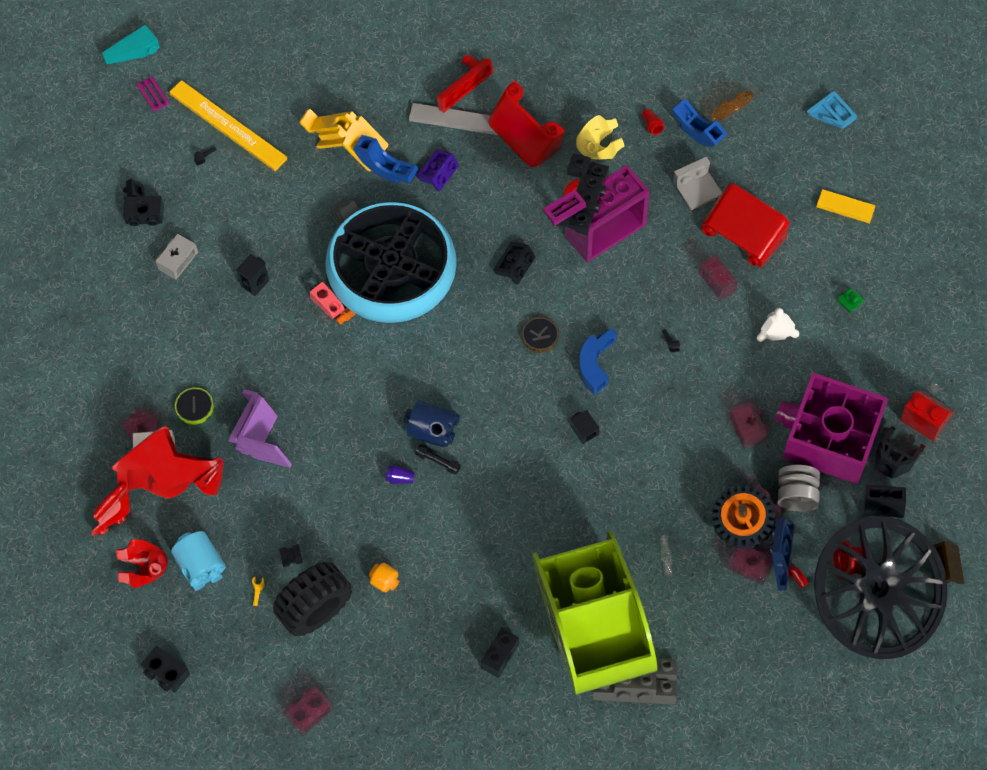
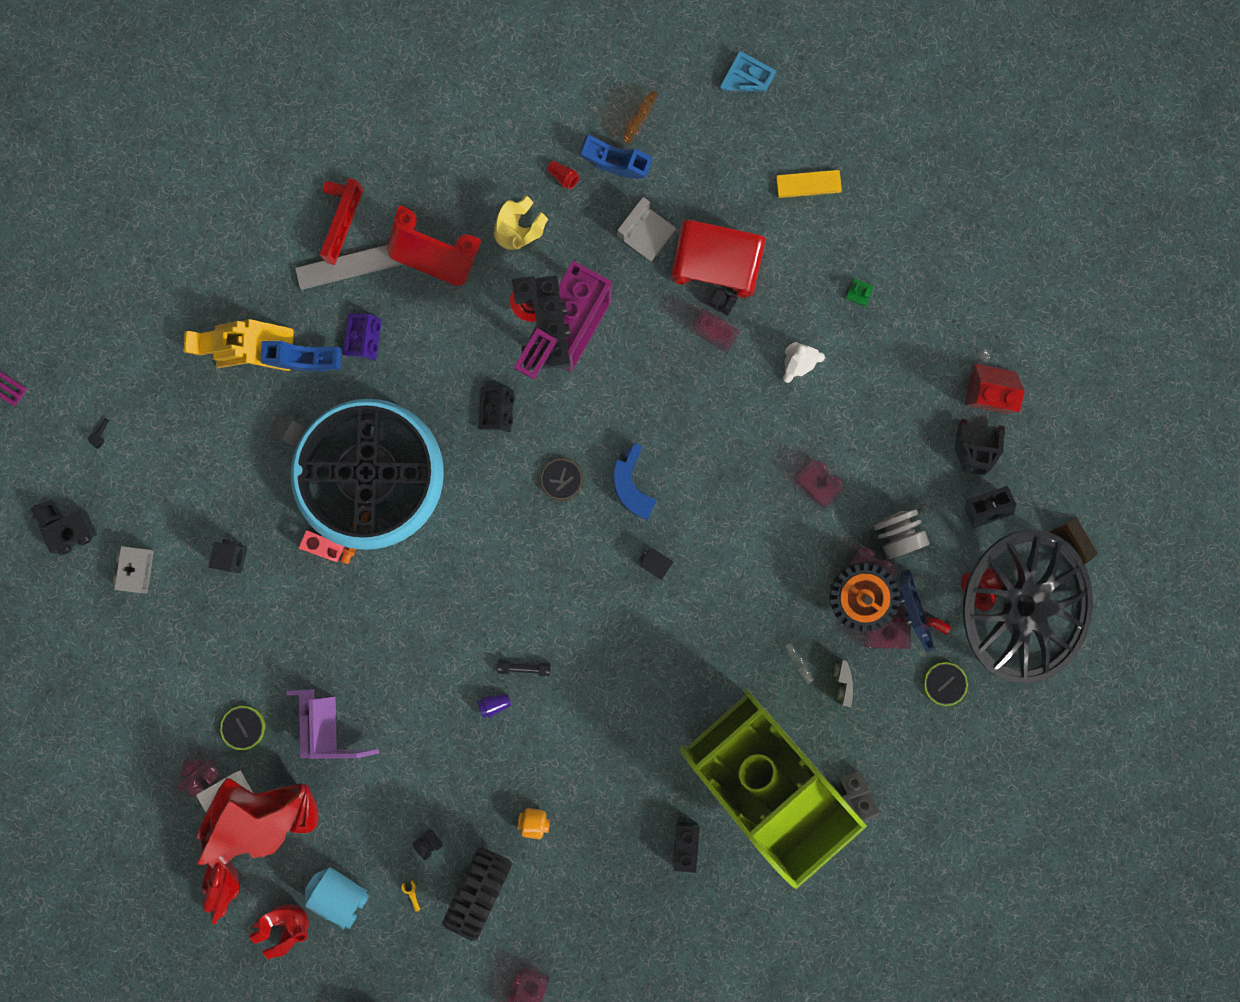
camera: 30 degrees left, 20 degrees up
yellow tile [169,80,287,171] -> none
dark blue cylinder [404,400,460,448] -> none
black hand [662,329,680,352] -> none
magenta brick [775,373,888,485] -> none
none -> black wheel [709,287,738,316]
none -> light grey slope [833,660,853,707]
none -> black tile [923,662,968,706]

